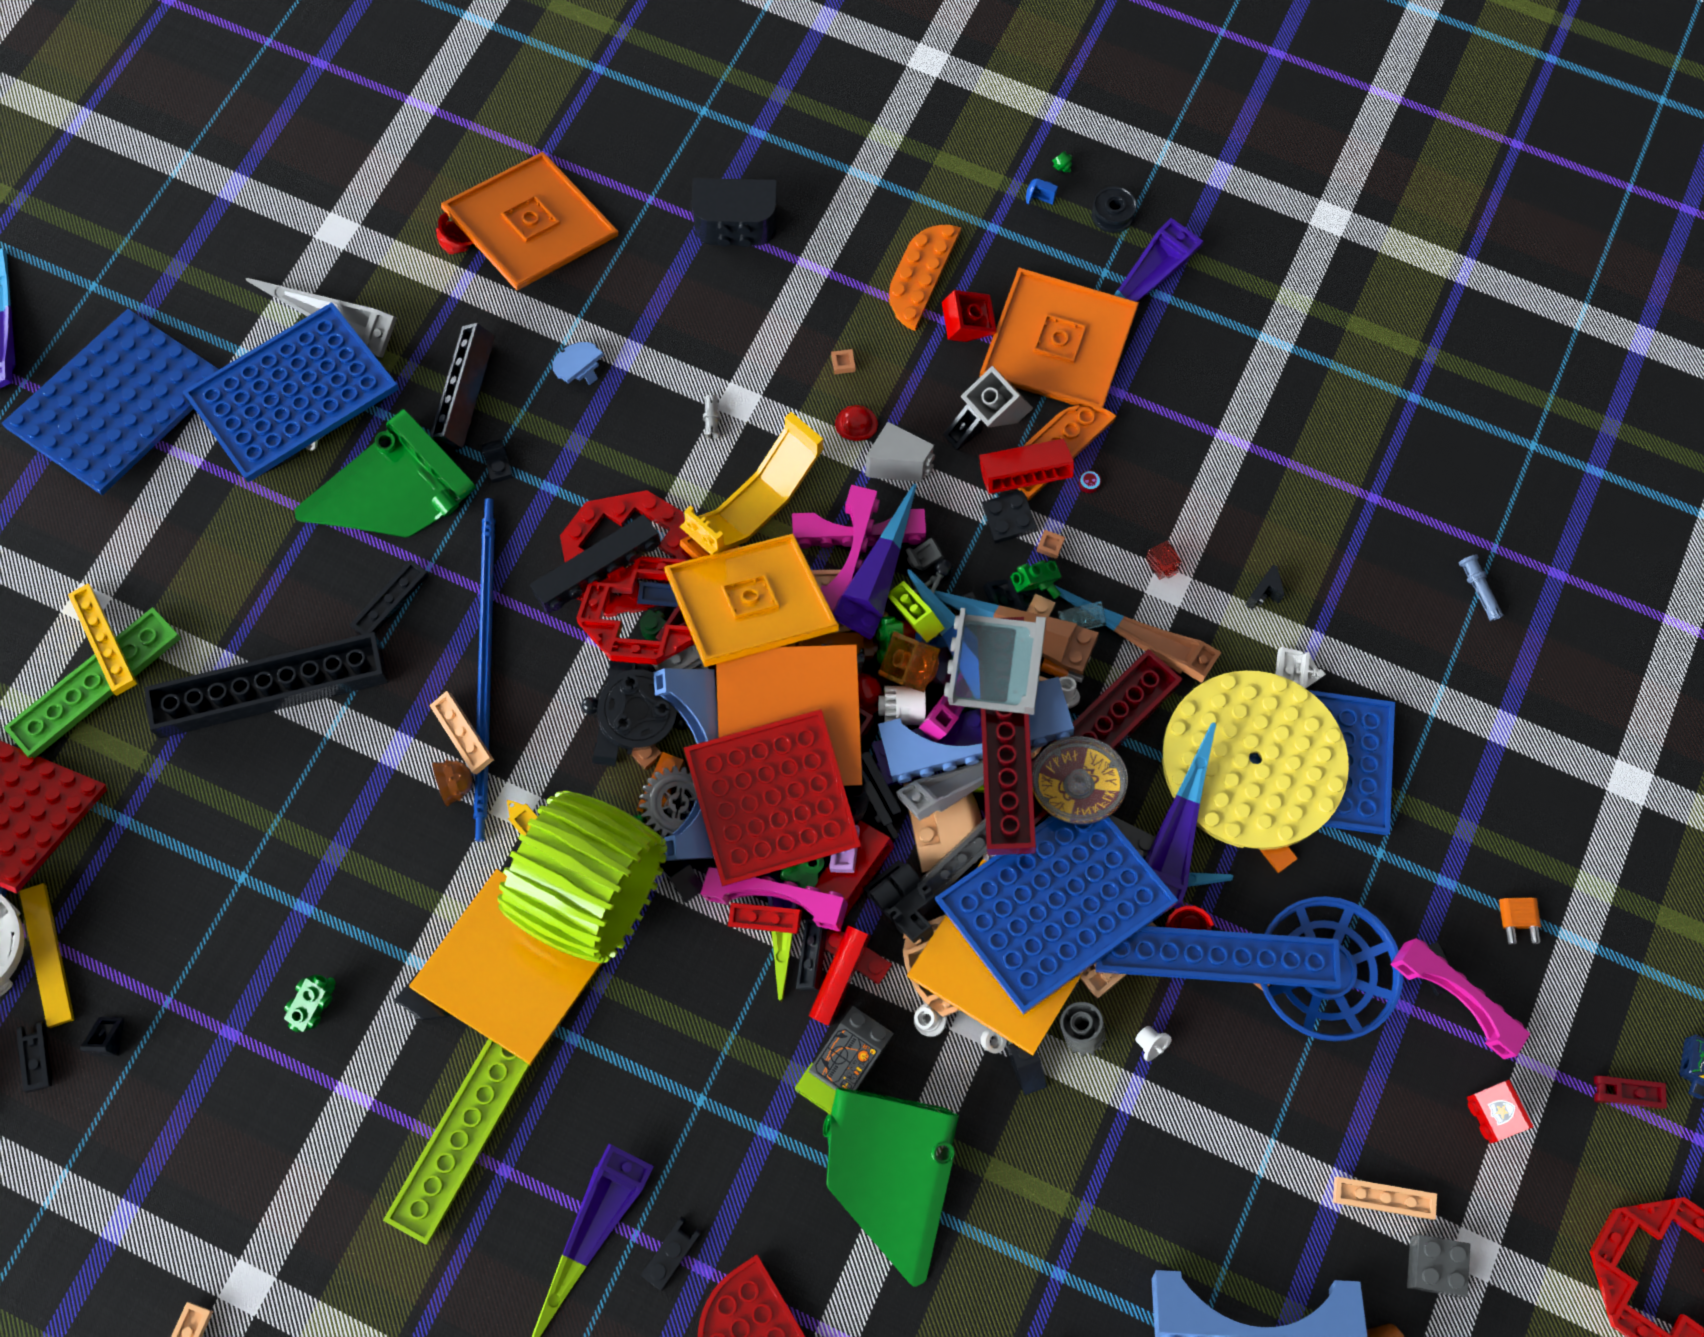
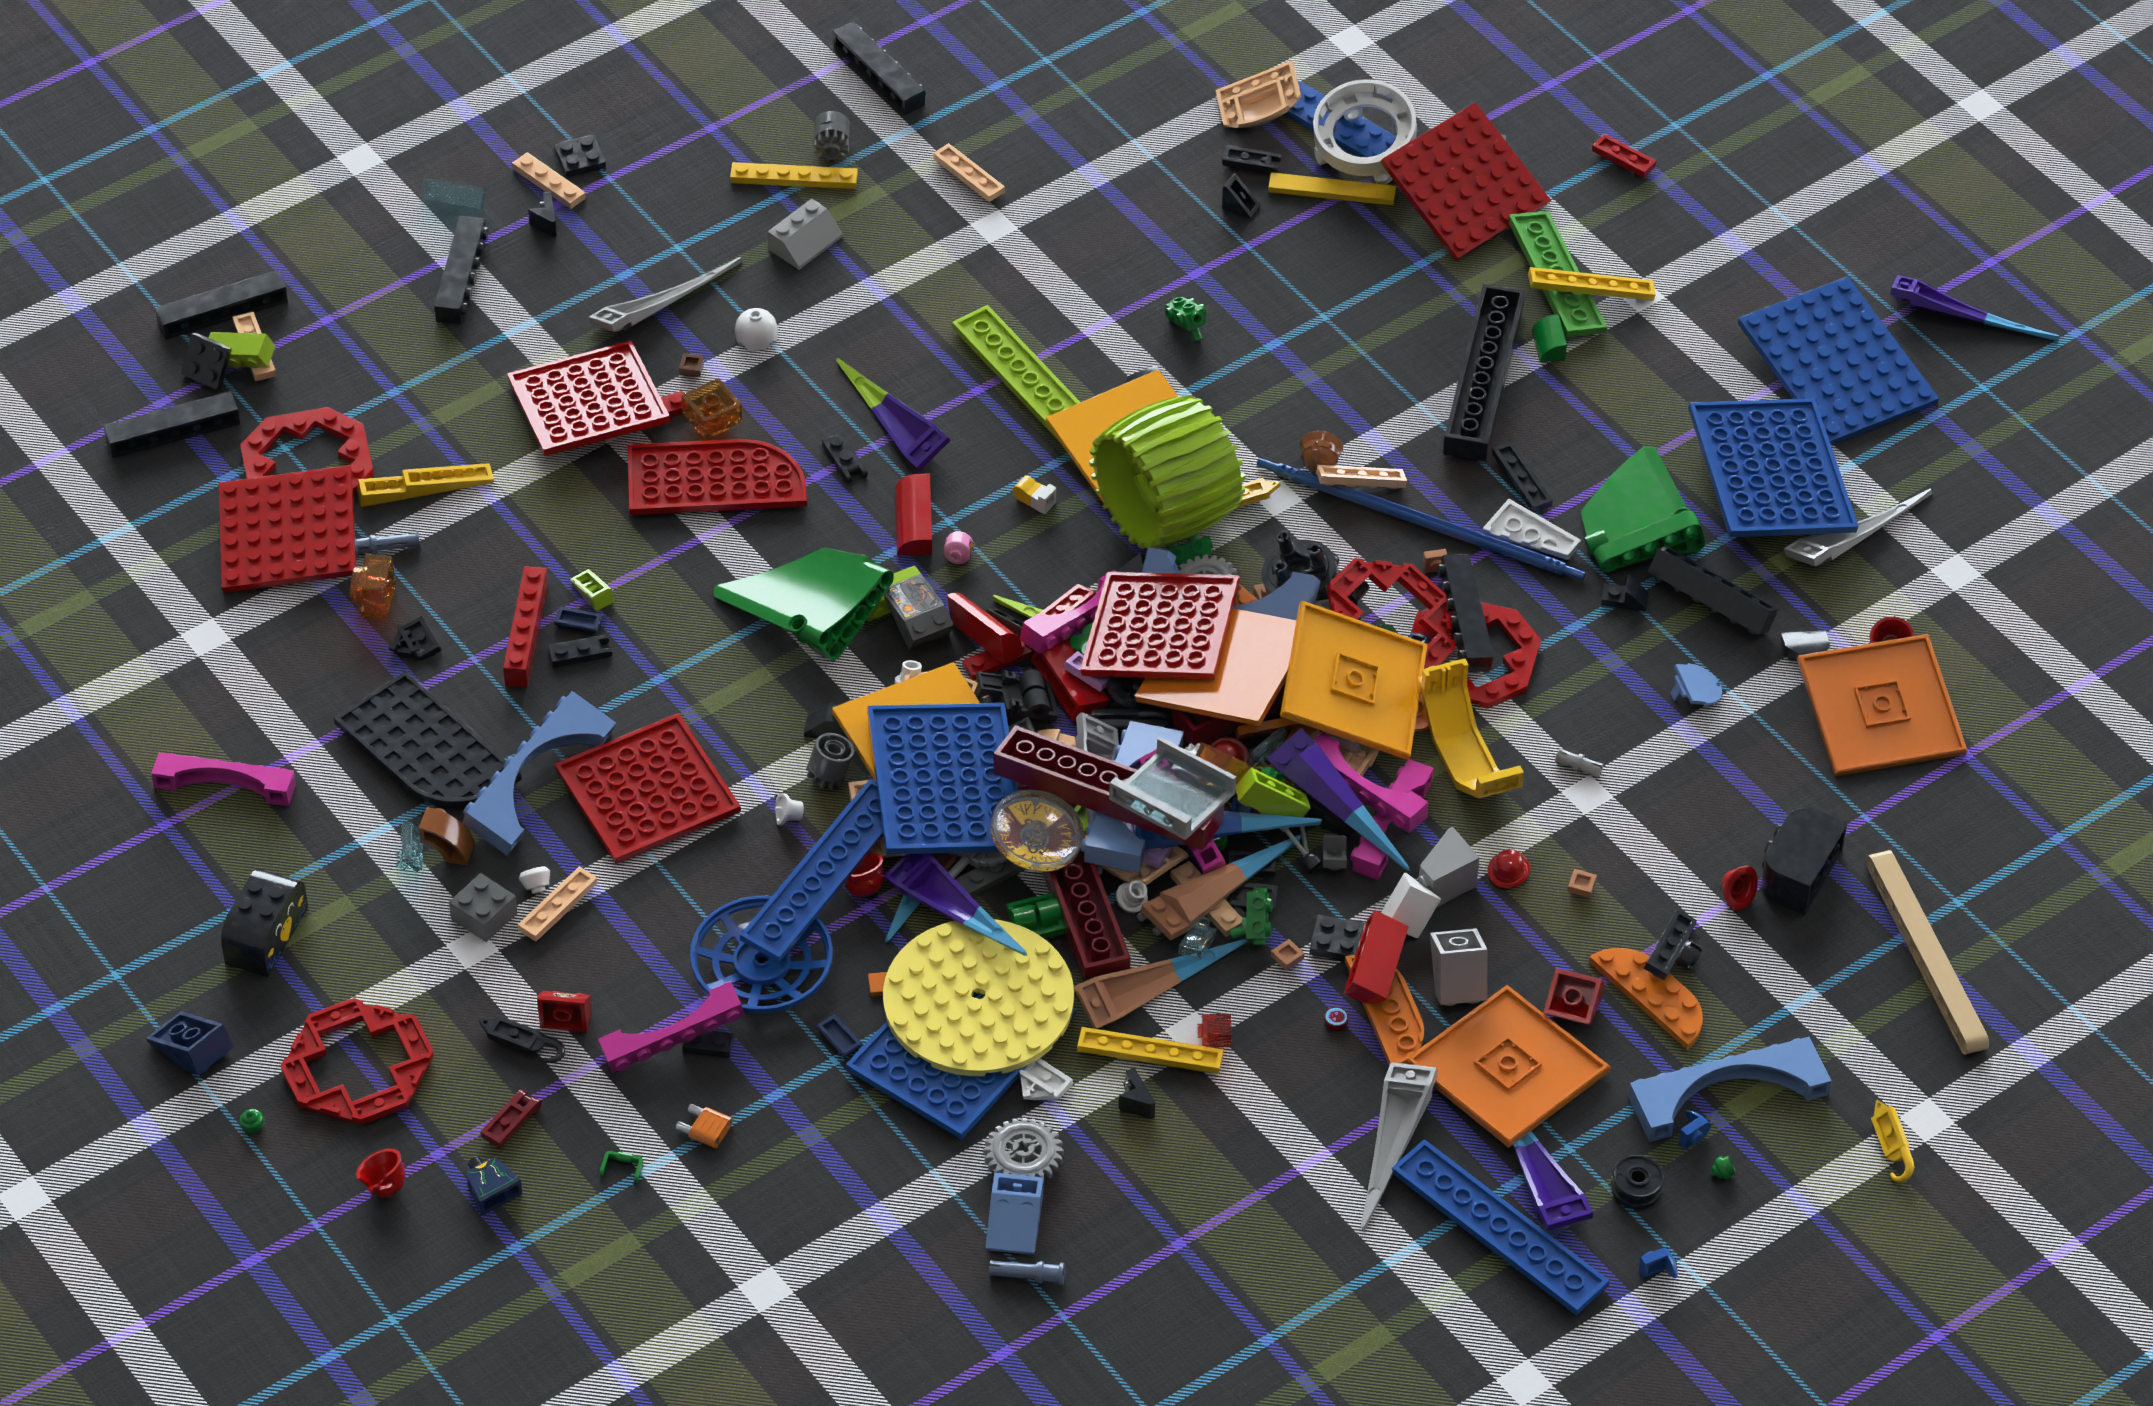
camera: 120 degrees right, 20 degrees down
none -> black plate [479,1015,565,1063]
none -> white cone [519,866,550,894]
none -> red plate [554,713,741,864]
none -> green piece [599,1151,643,1183]
none -> dark blue tile [816,1014,863,1058]
none -> red brick [895,474,932,555]
none -> bright pink head [943,531,974,564]
none -> light grey gear [983,1118,1064,1183]
none -> medium blue slope [985,1173,1043,1255]
none -> green plate [1006,893,1065,939]
none -> leg [1012,476,1056,514]
none -> yellow plate [1077,1027,1224,1074]
none -> light grey plate [1361,1062,1438,1231]
none -> white slope [1381,873,1441,938]
none -> blue plate [1392,1139,1610,1315]
none -> nougat plate [1422,549,1447,573]
none -> white wing [1483,499,1581,560]
none -> green brick [1532,314,1567,362]
none -> medium blue arch [1628,1037,1831,1142]
none -> blue plate [1638,1248,1678,1278]
none -> black plate [1643,909,1703,980]
none -> red hat [1721,865,1758,911]
none -> slope [1781,630,1830,661]
none -> tan beam [1866,850,1989,1055]
none -> yellow plate [1871,1100,1914,1183]

